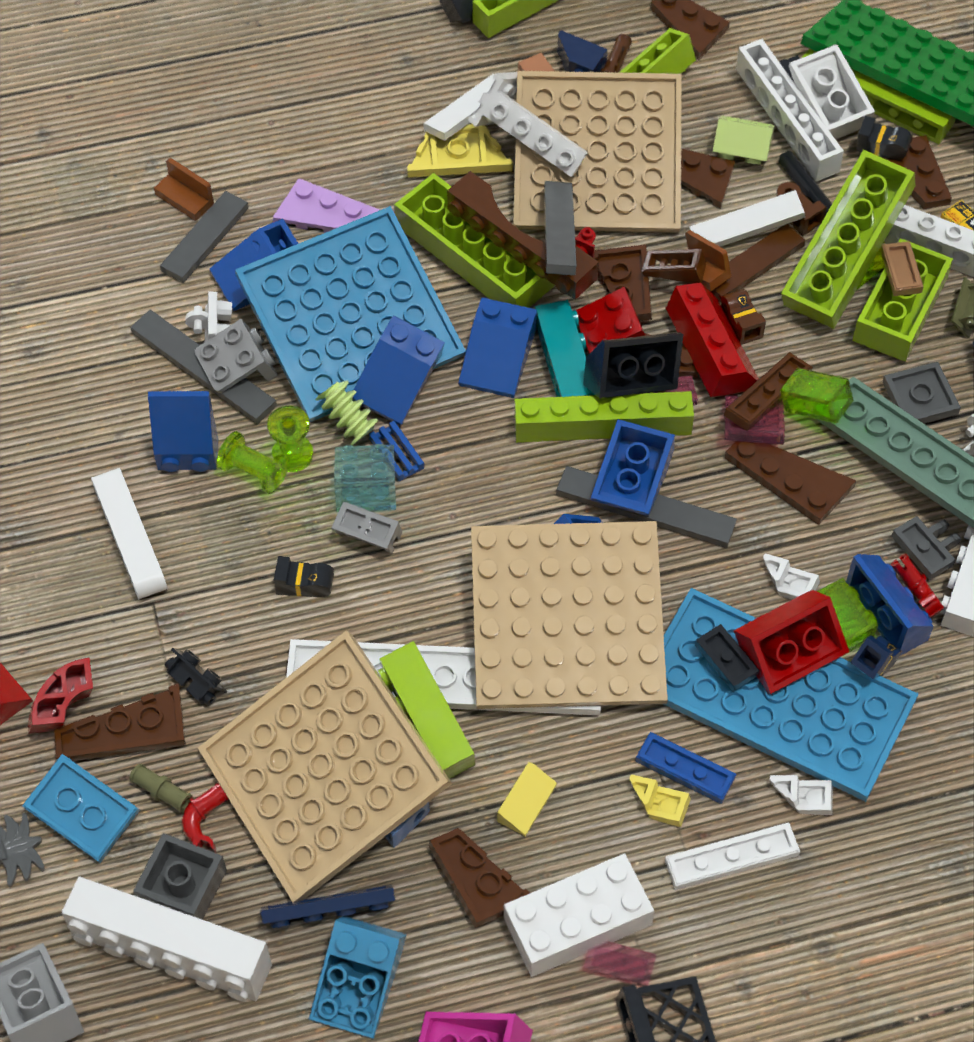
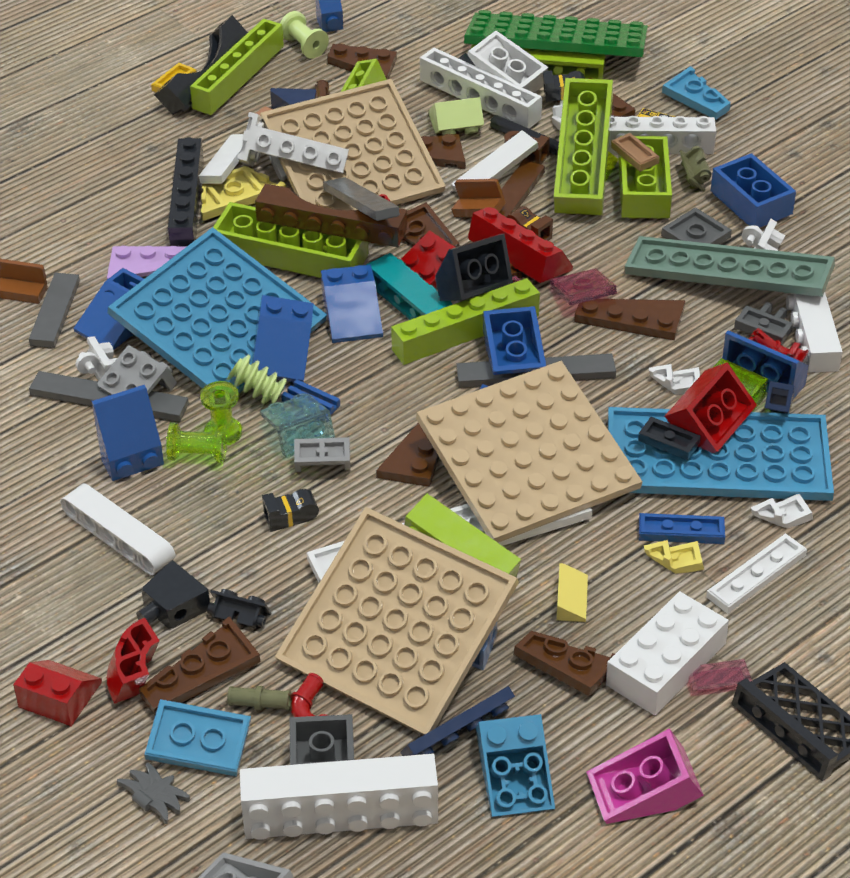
camera: 25 degrees left, 15 degrees down
reddish brown slope [642,249,706,283] -> none
reddish brown tile [724,352,813,431] -> none
clear neon green brick [780,368,854,424] -> none
none -> black torso [136,560,210,629]
none -> black brick [168,137,204,247]
none -> reddish brown wing [376,423,440,487]

